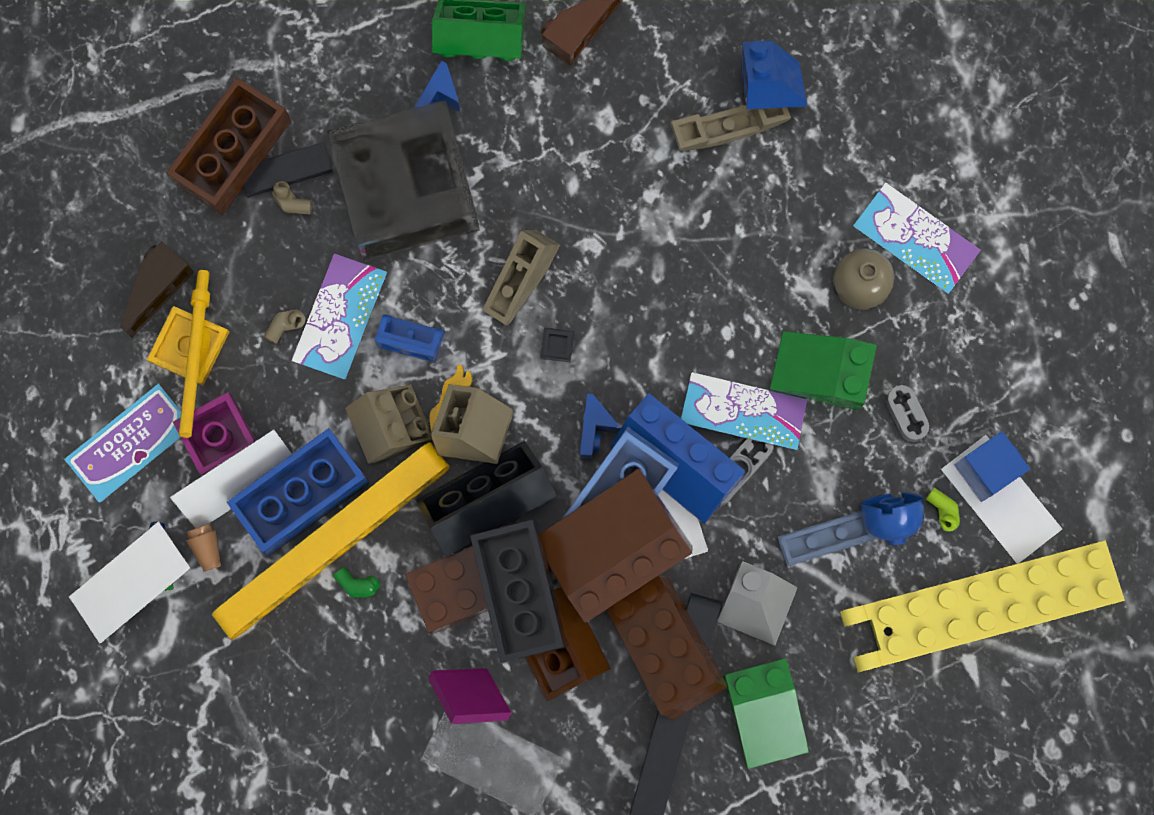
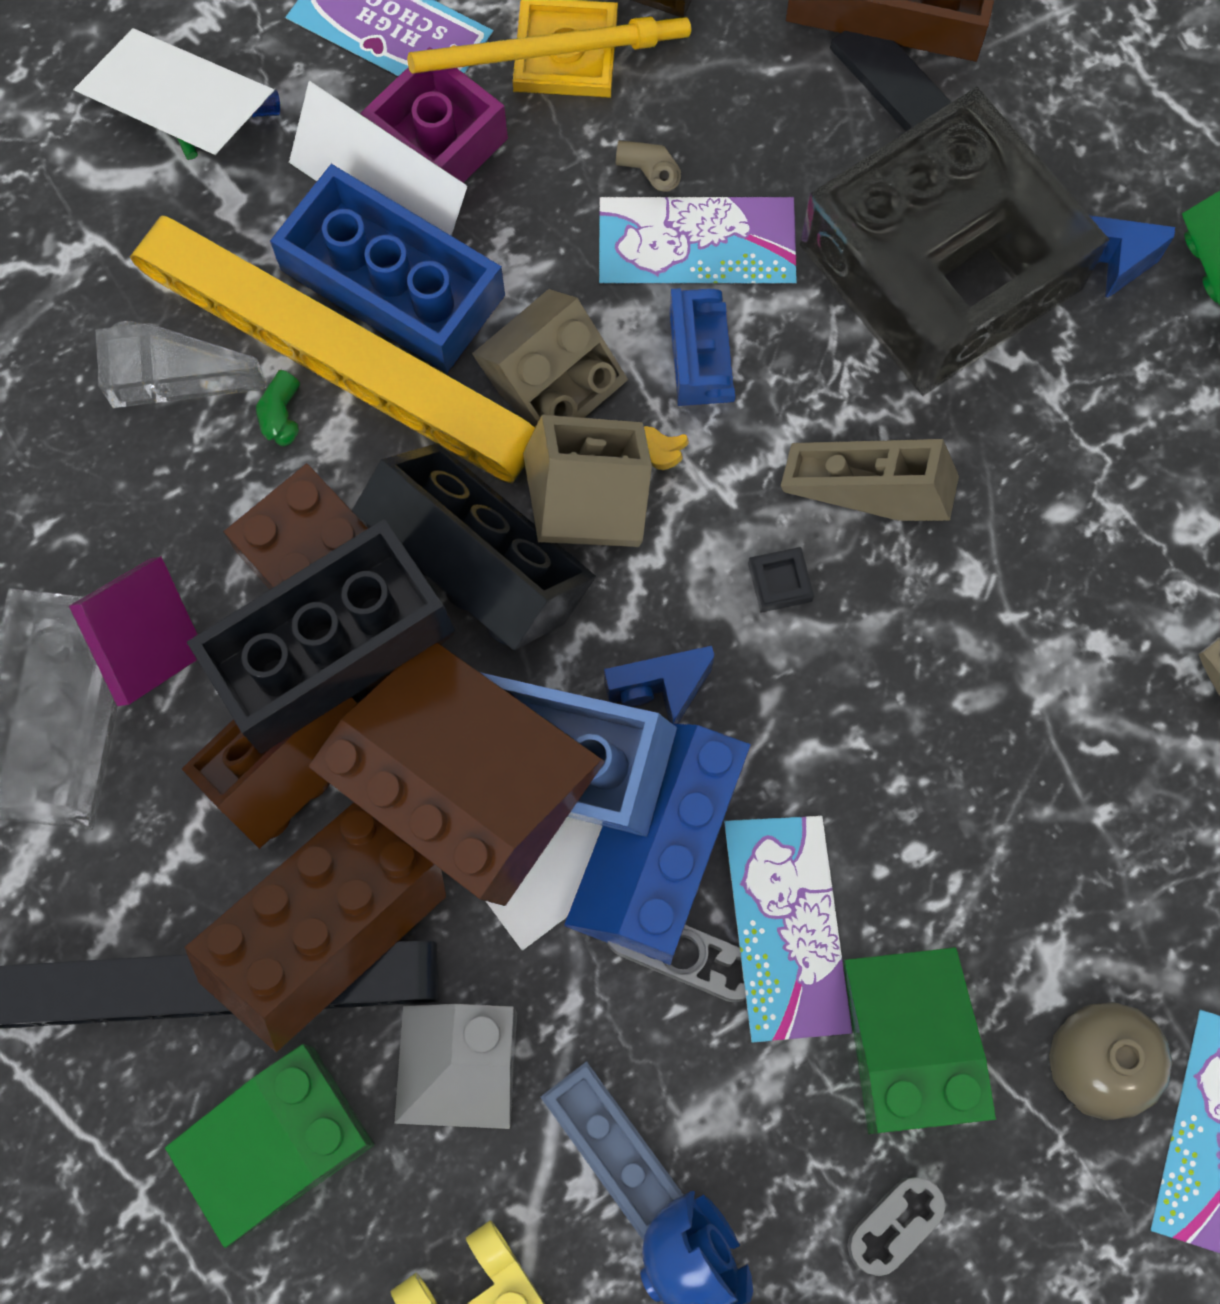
camera: 70 degrees right, 5 degrees down
medium nougat cone [186,524,221,572] -> none
dark tan arm [272,181,313,215] -> none
none -> clear slope [95,321,267,408]

